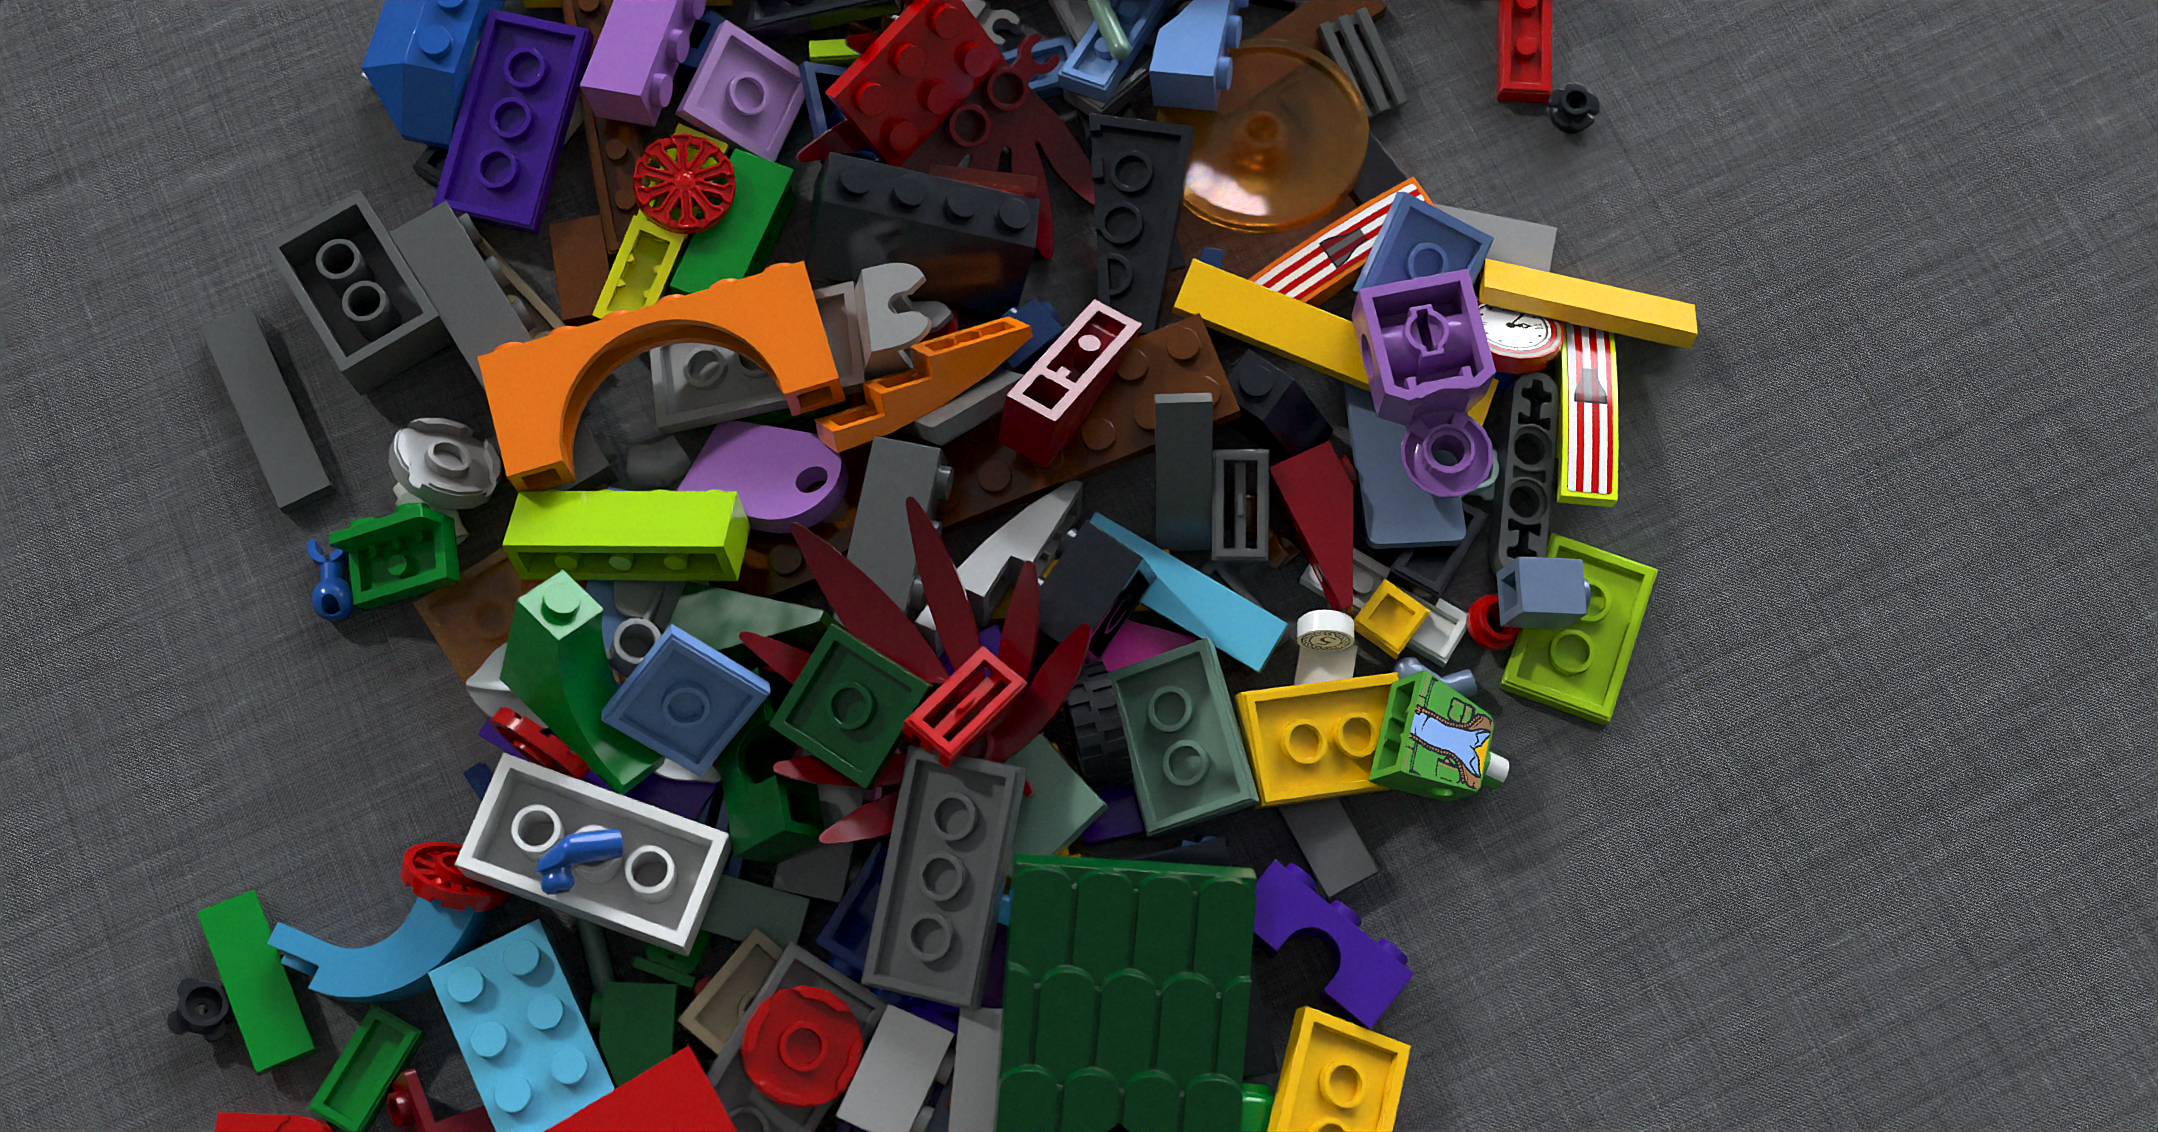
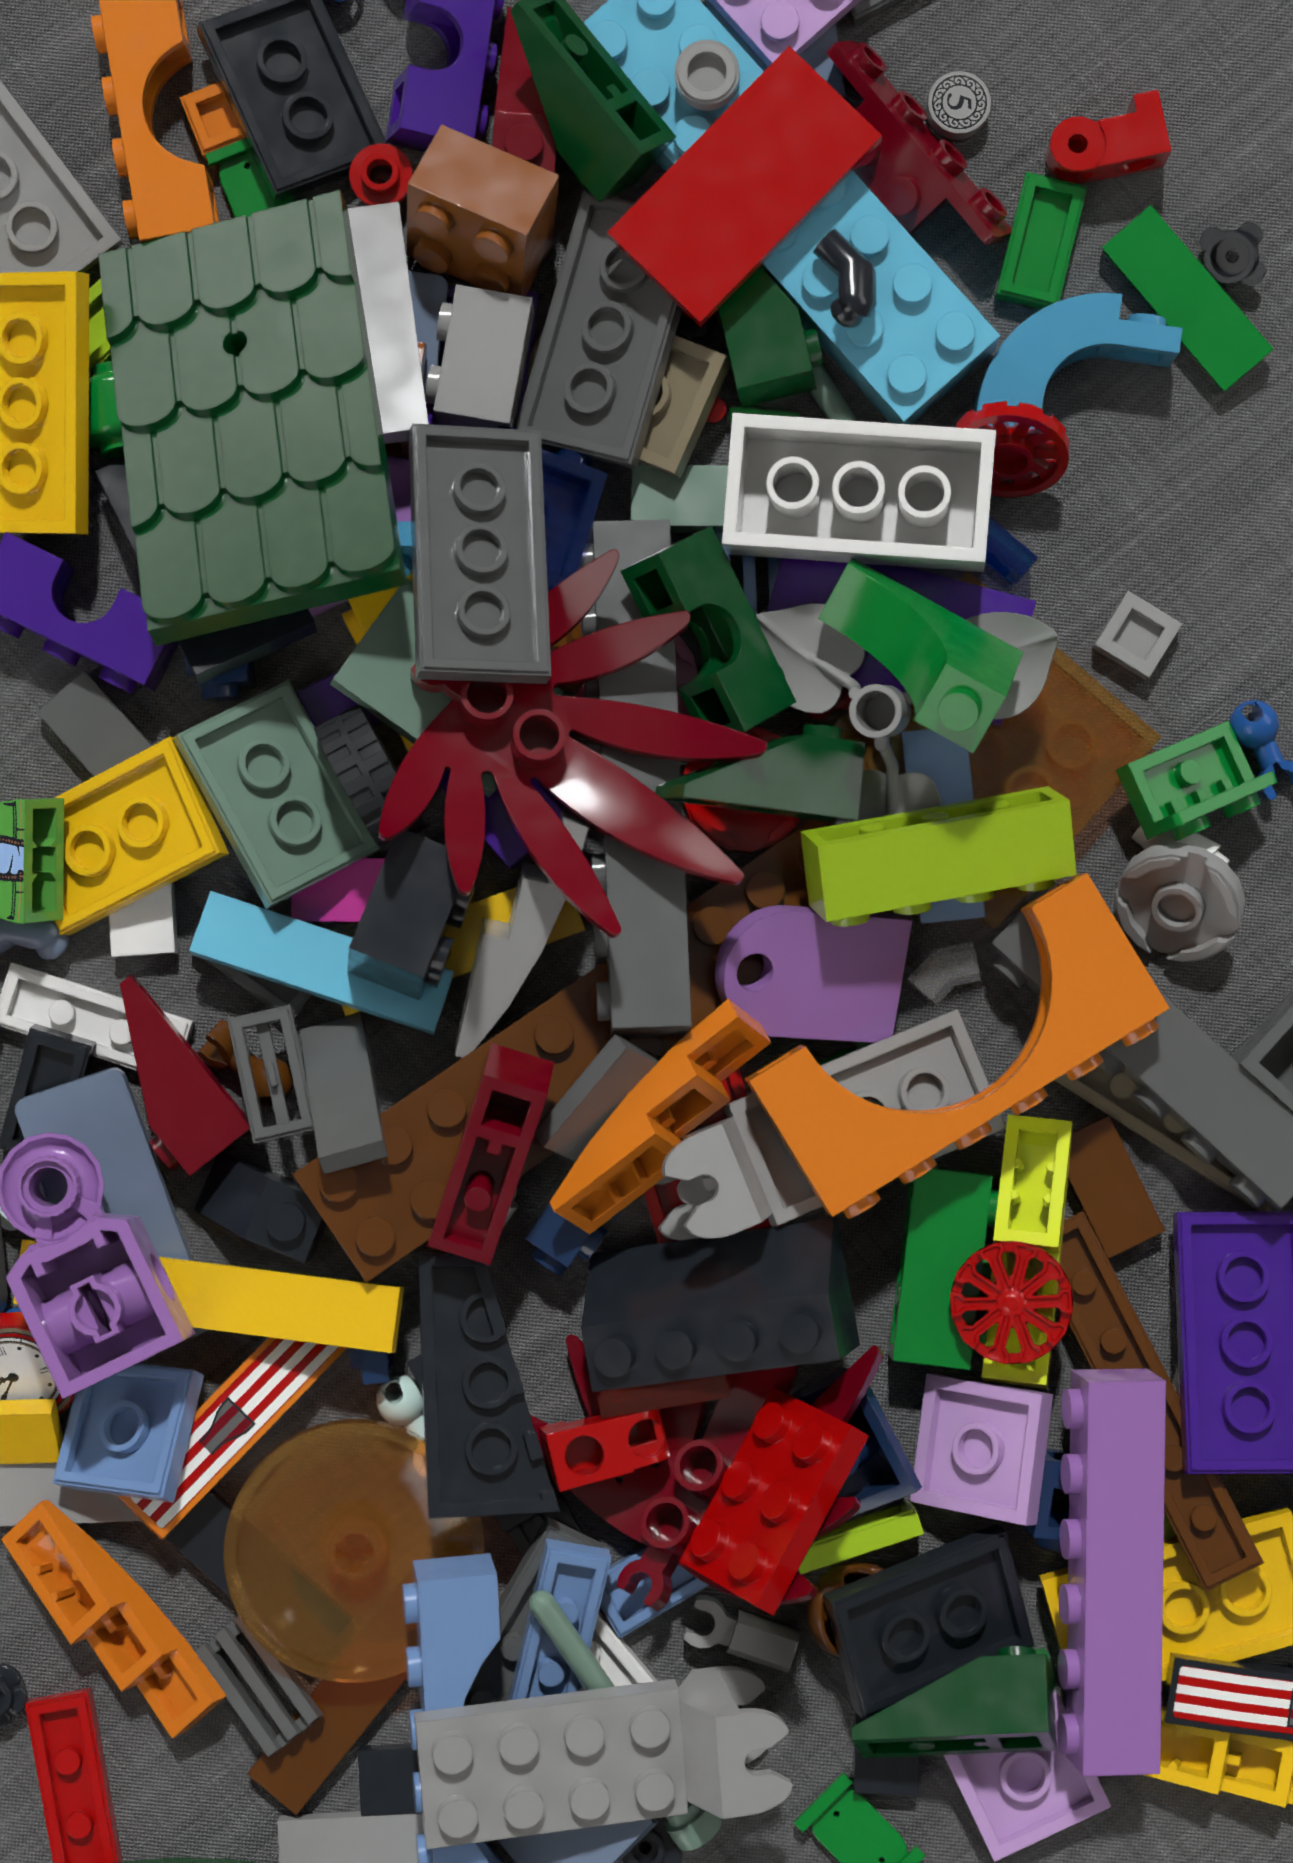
camera: 170 degrees right, 15 degrees up
red wheel [489,707,591,781] -> none
blue arm [536,828,623,895] -> none
medium blue tile [602,624,770,777] -> none
red tile [741,985,864,1109] -> none
dark green plate [769,623,935,789] -> none
red tile [902,646,1028,768] -> none
white tile [1297,610,1354,652] -> none
yellow tile [1354,579,1431,659] -> none
none -> orange slope [1,1499,227,1739]
none -> light aqua arm [376,1376,426,1475]
none -> red leg [539,1403,671,1492]
none -> black arm [813,229,877,328]
none -> light grey tile [1092,591,1182,680]

